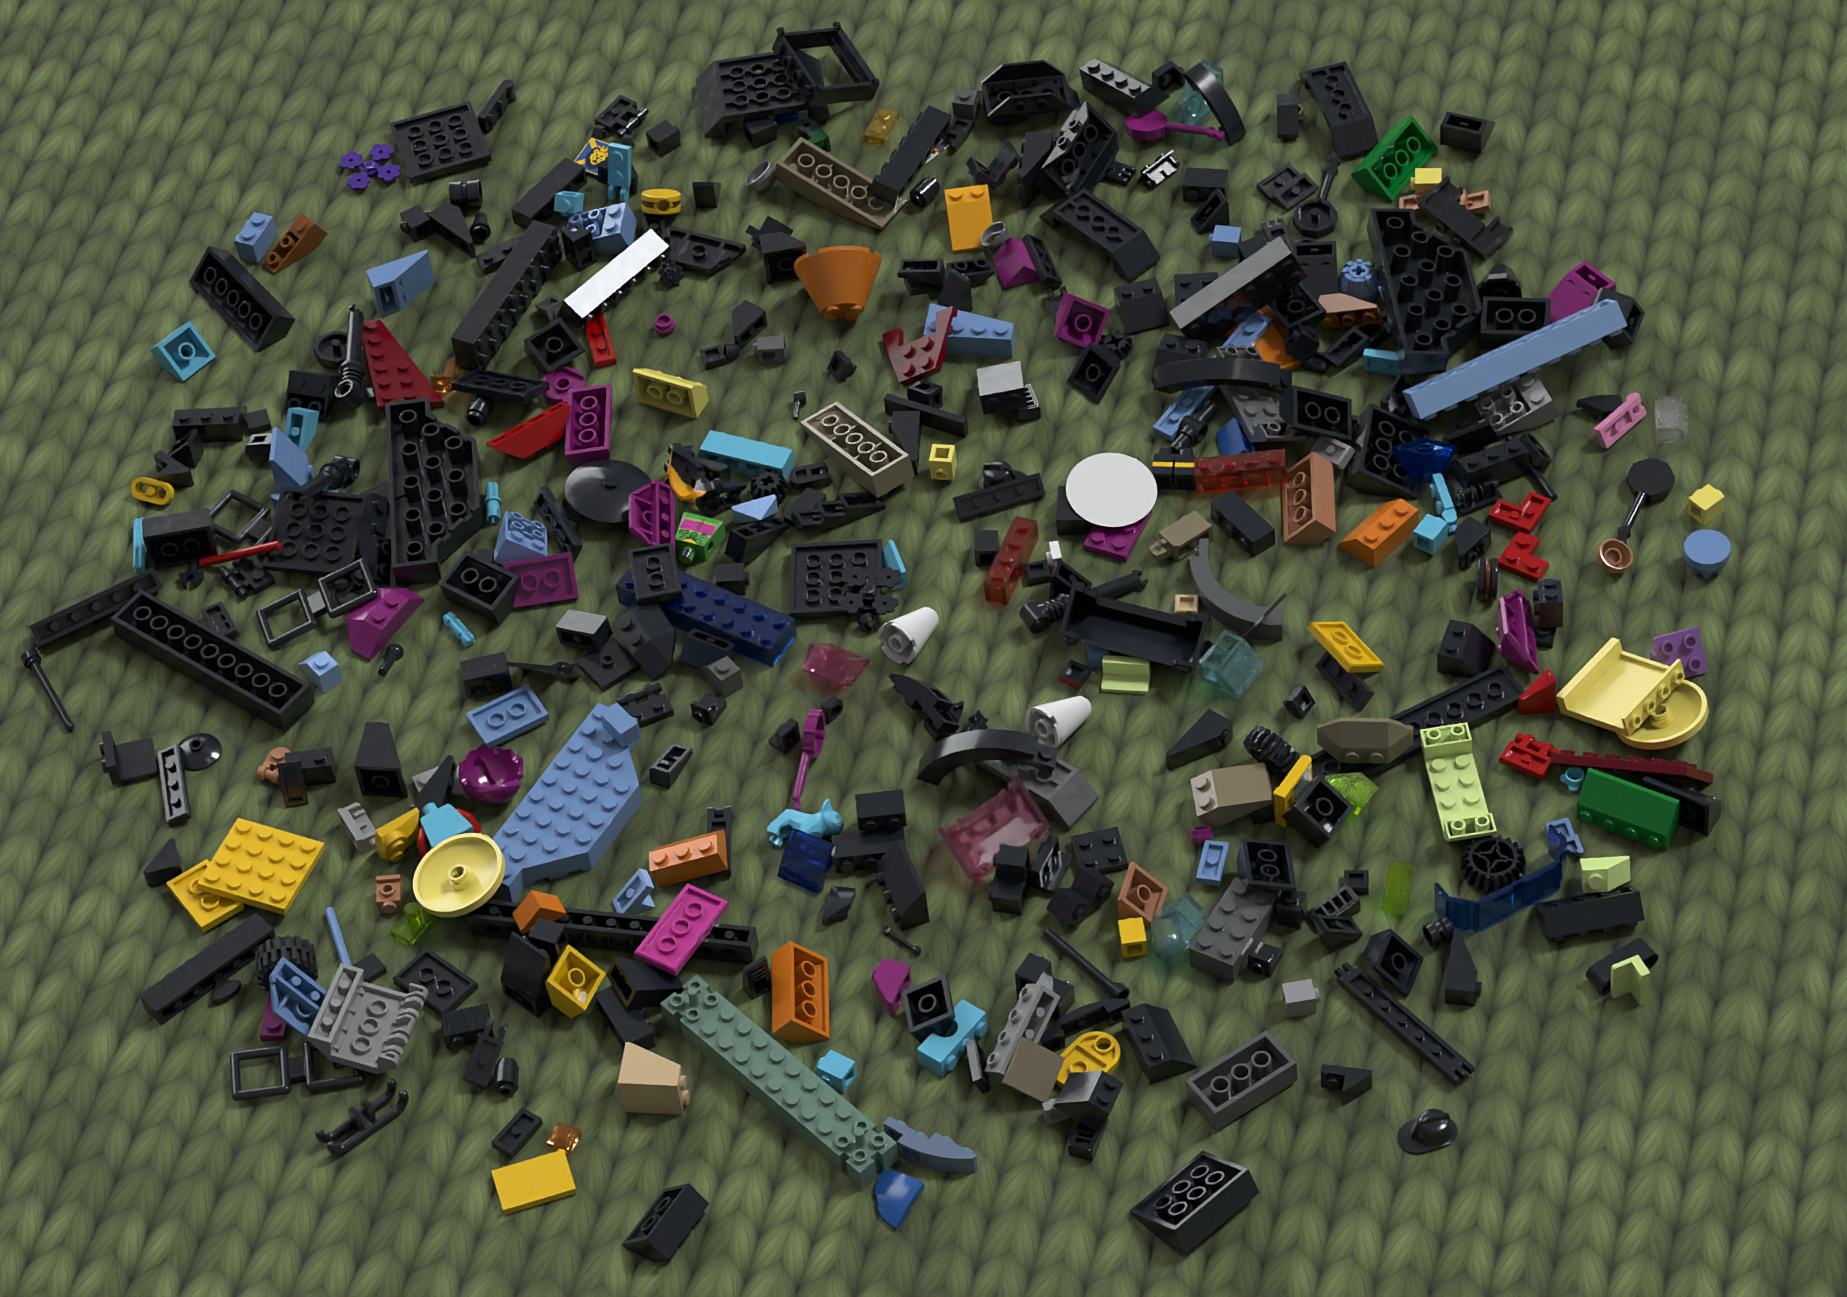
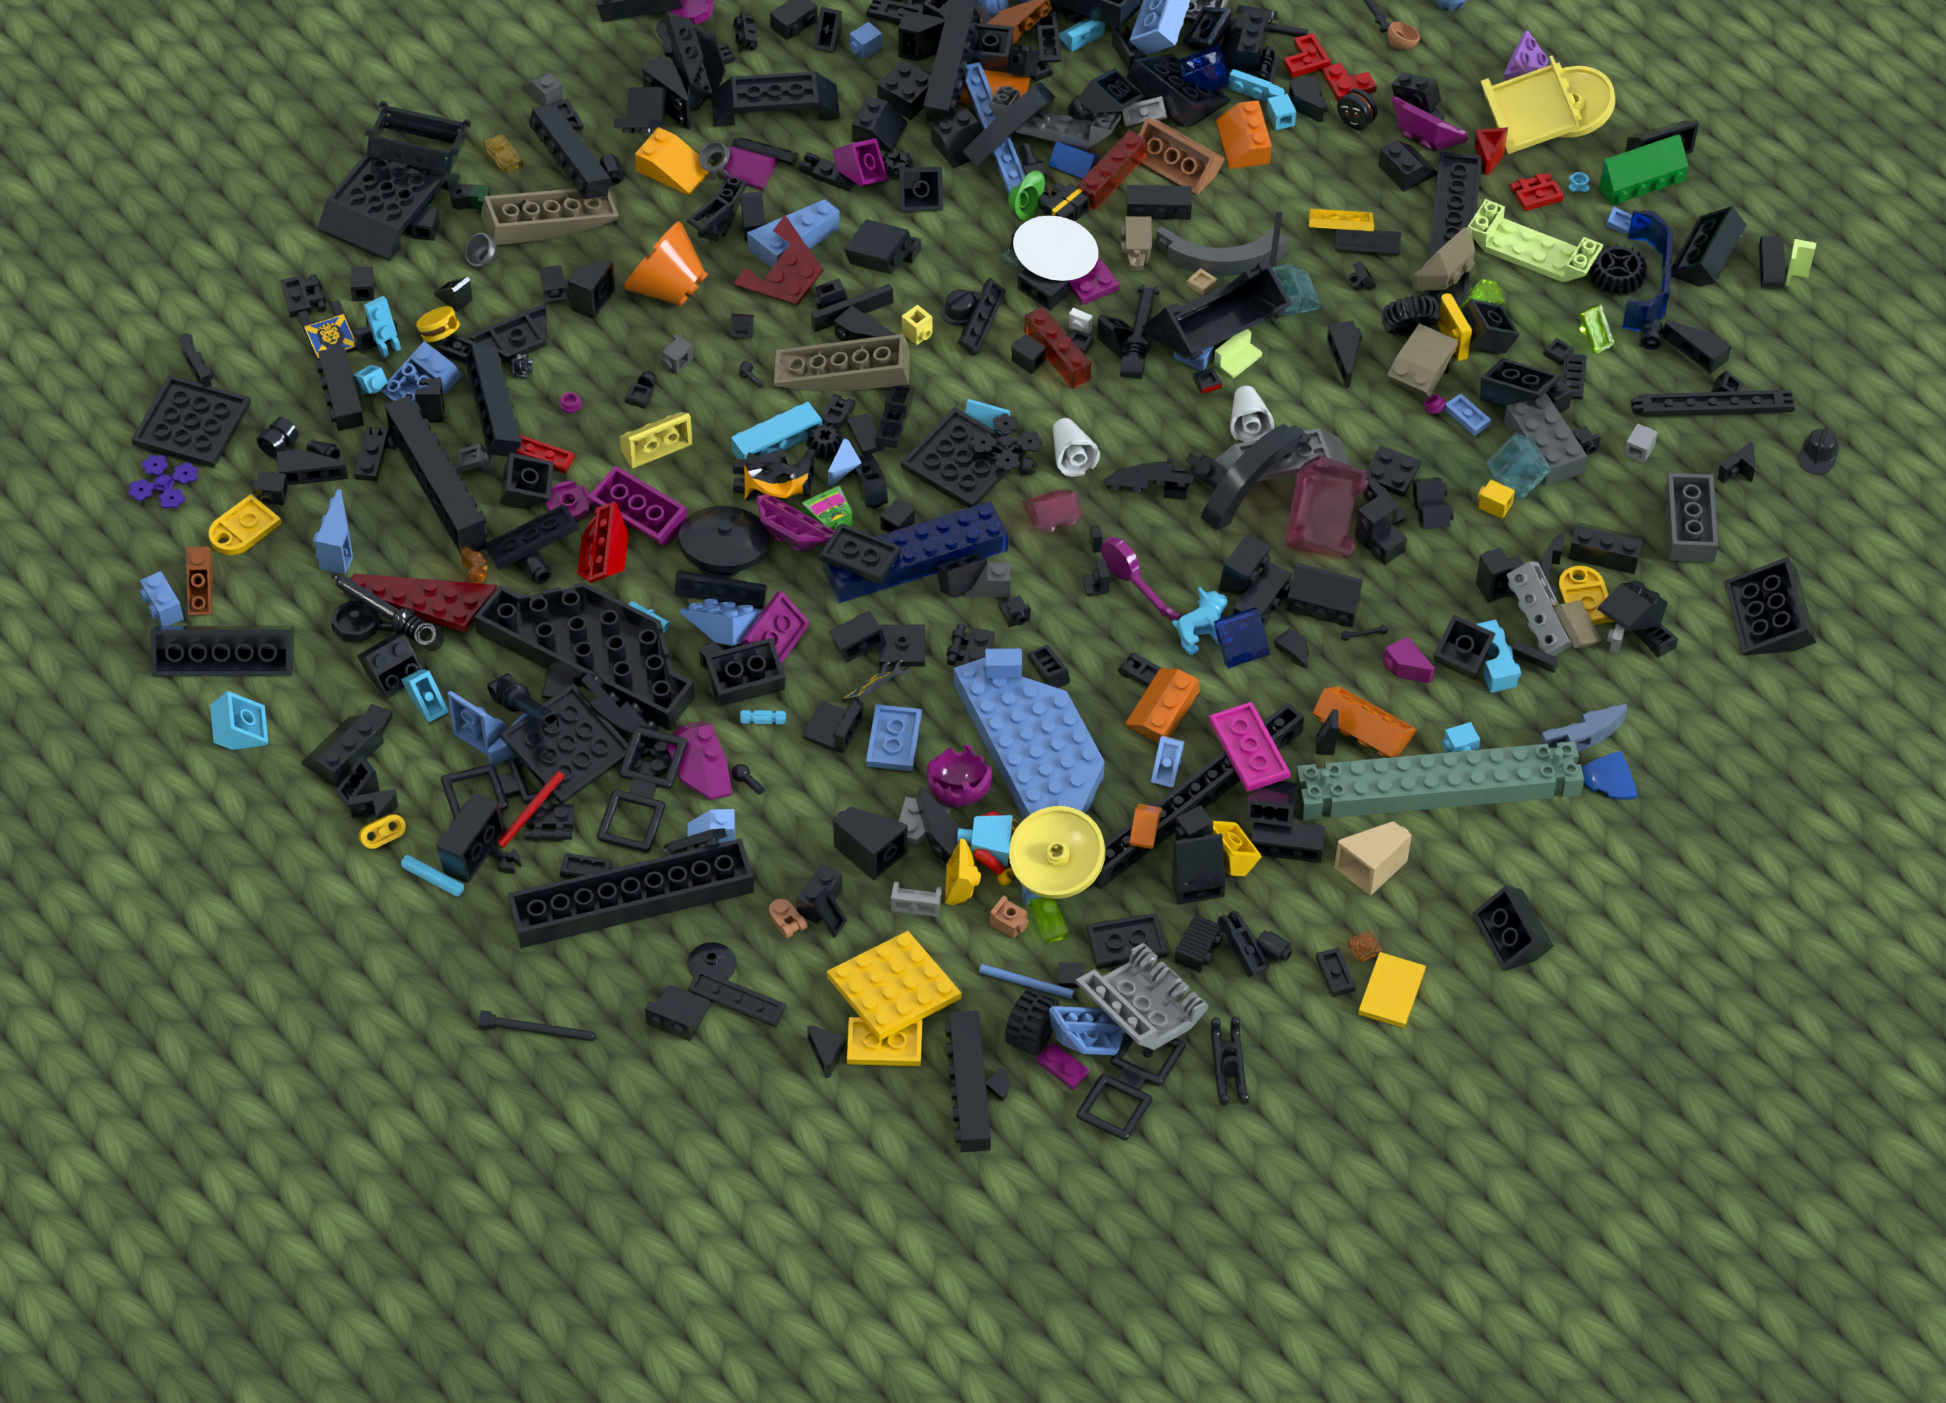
camera: 60 degrees left, 5 degrees up
black brick [26,568,163,647] -> none
black brick [245,433,272,462] -> none
black wedge [613,602,677,681] -> none
black slope [731,300,768,351] -> none
black slope [981,60,1080,125] -> none
black piece [1044,928,1130,999] -> none
nougat slope [1118,862,1168,928] -> none
black slope [1314,914,1363,953] -> none
black slope [1363,929,1424,997] -> none
dark red wing [1551,750,1713,784] -> none
yellowish green slope [1580,856,1630,893] -> none
none -> yellow tile [209,494,282,555]
none -> black hinge [664,828,727,853]
none -> bright green piece [1008,171,1045,221]
none -> black slope [1711,371,1743,392]

